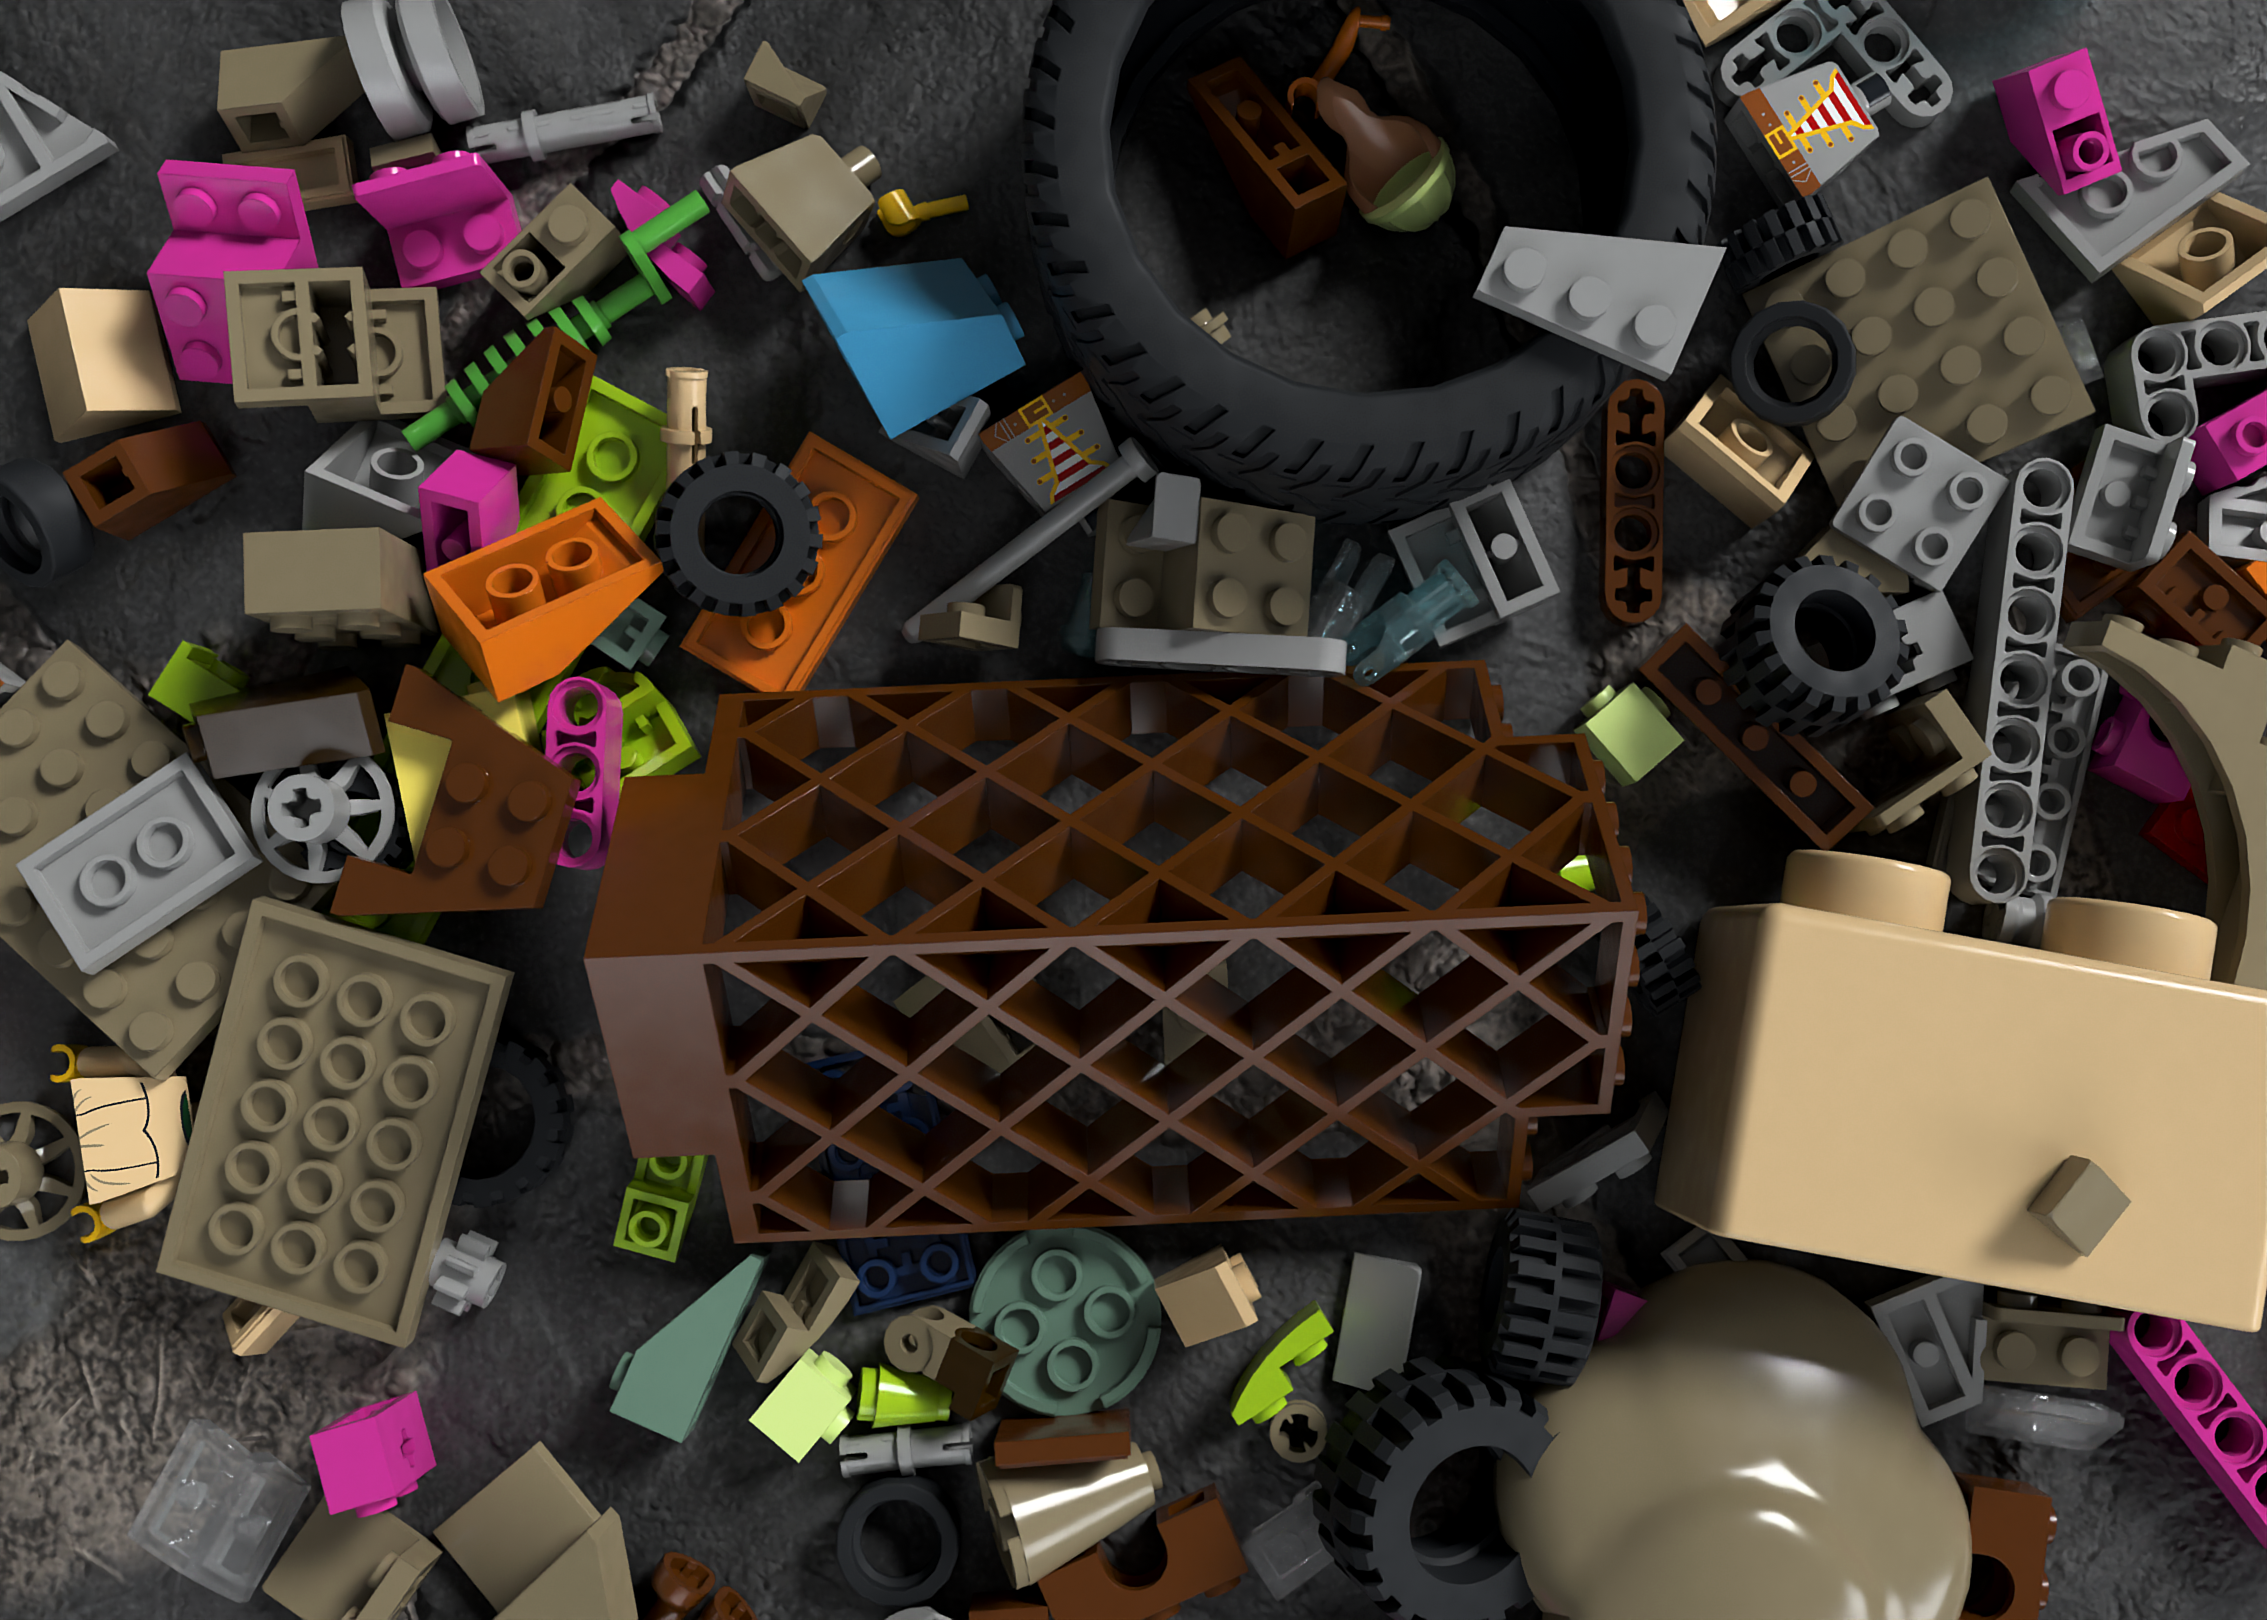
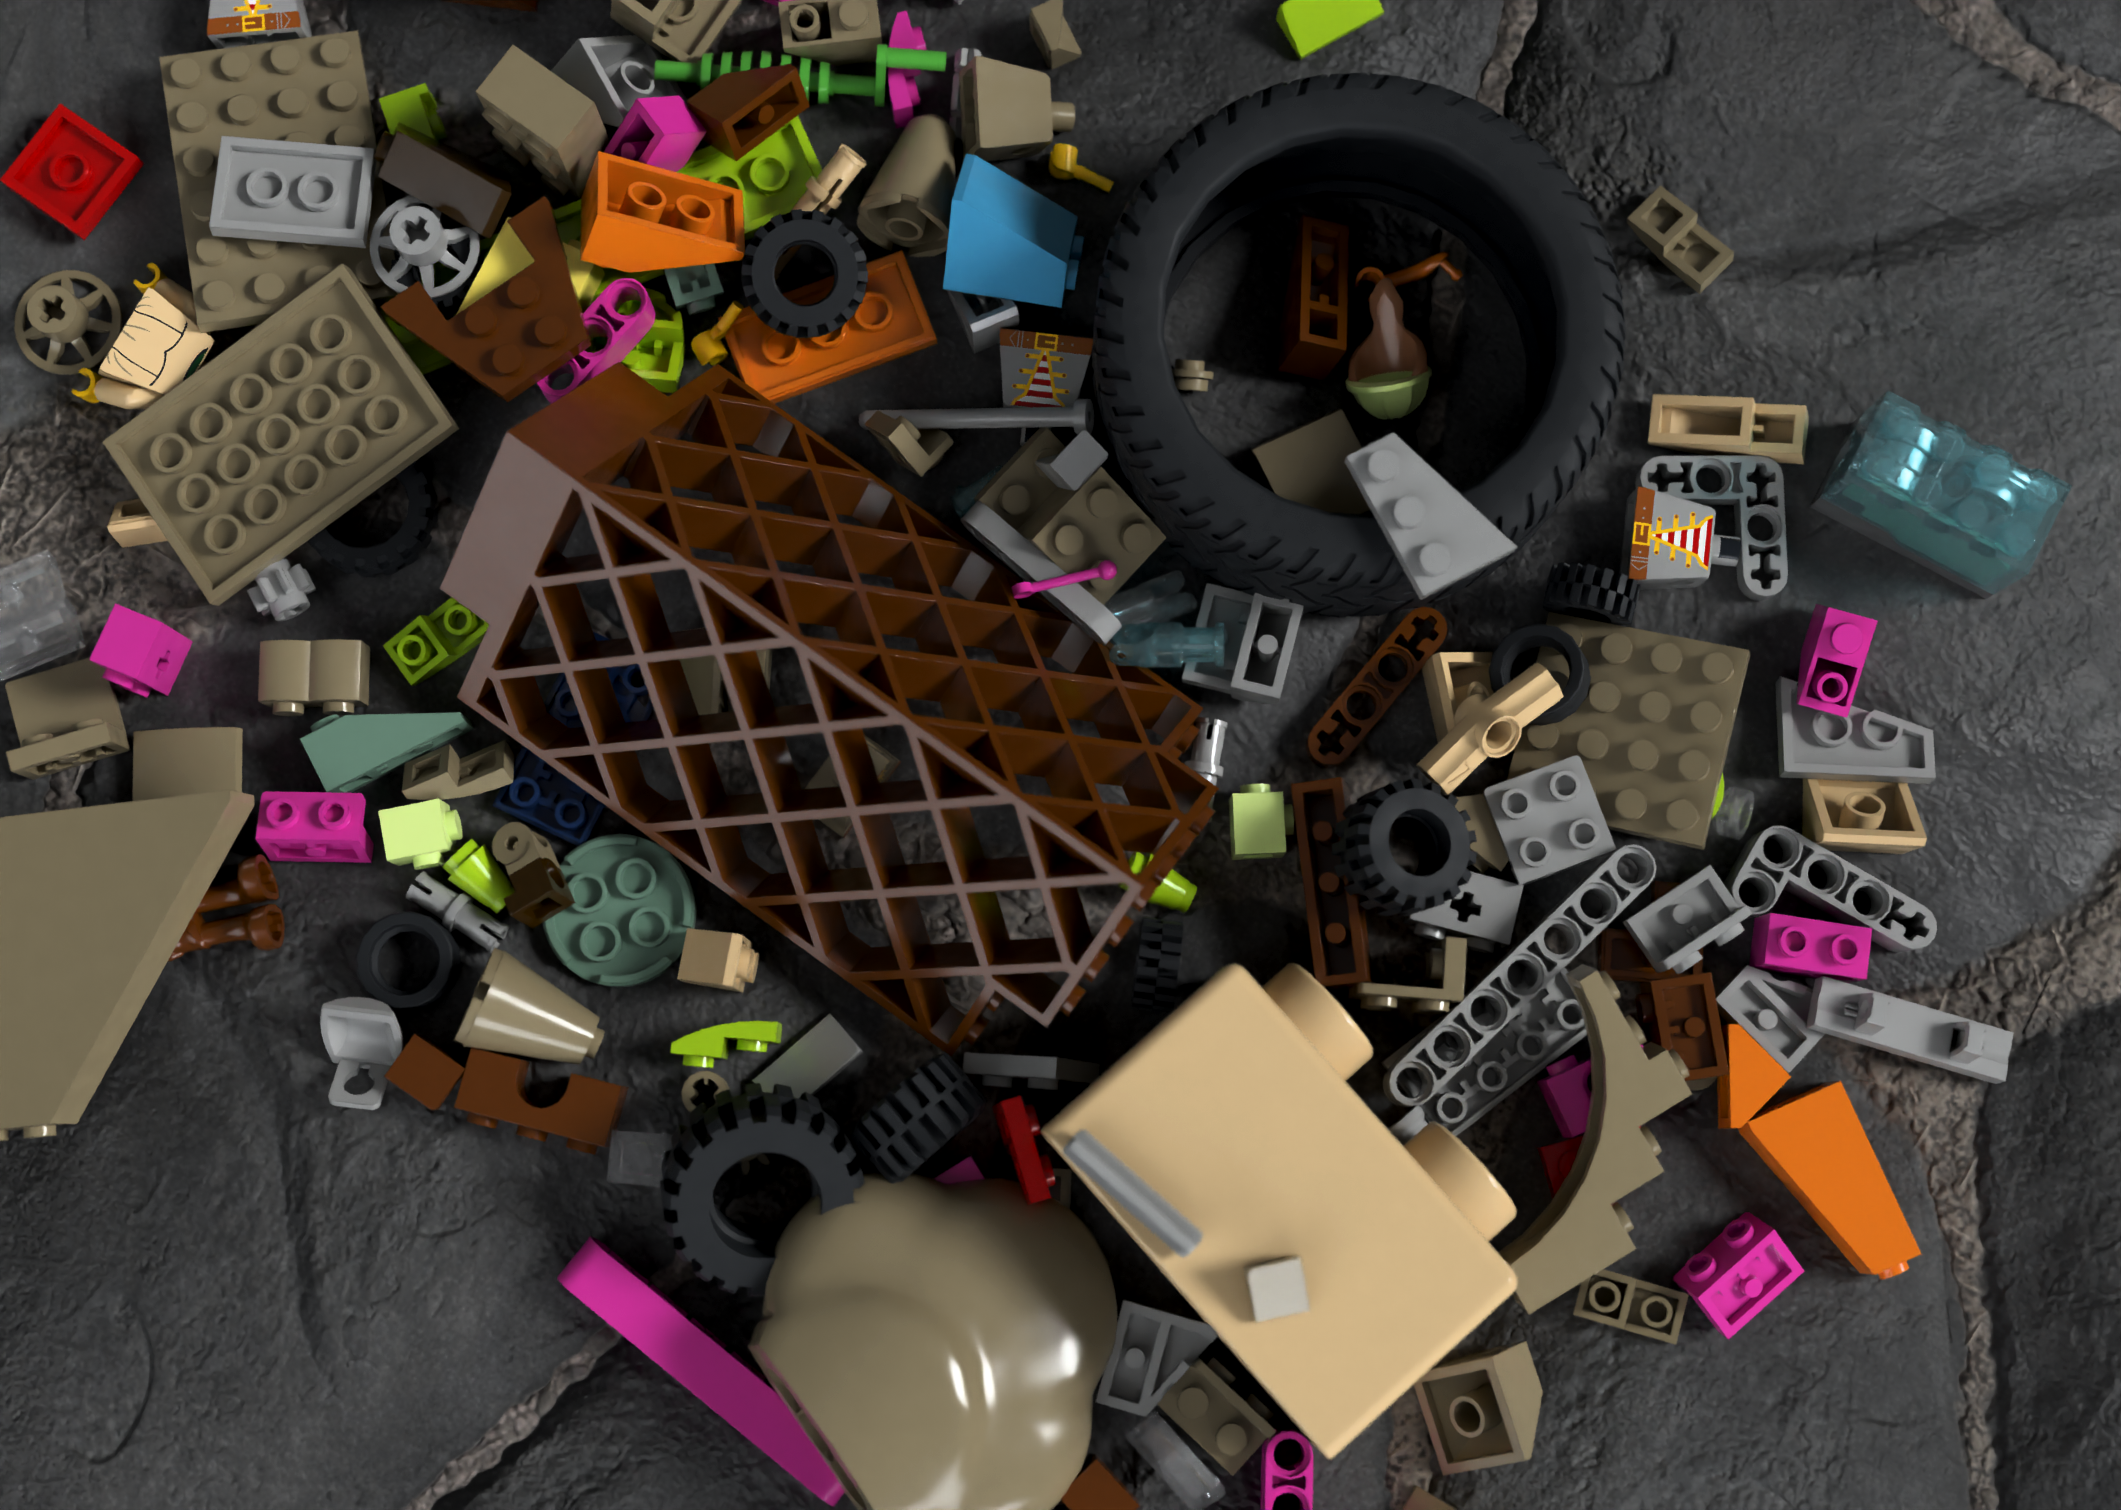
camera: 35 degrees right, 5 degrees down
reddish brown tile [994,1408,1131,1469] -> none
none -> dark pink bracket [255,791,374,863]
none -> dark tan brick [258,639,370,716]
none -> yellow hand [691,301,744,366]
none -> dark tan cone [857,114,955,257]
none -> red plate [992,1096,1056,1205]
none -> dark pink hinge [1011,560,1117,599]
none -> light grey axle [1063,1129,1203,1258]
none -> light grey pin [1185,717,1228,823]
none -> dark tan slope [1250,408,1371,514]
none -> tan piece [1416,662,1564,795]

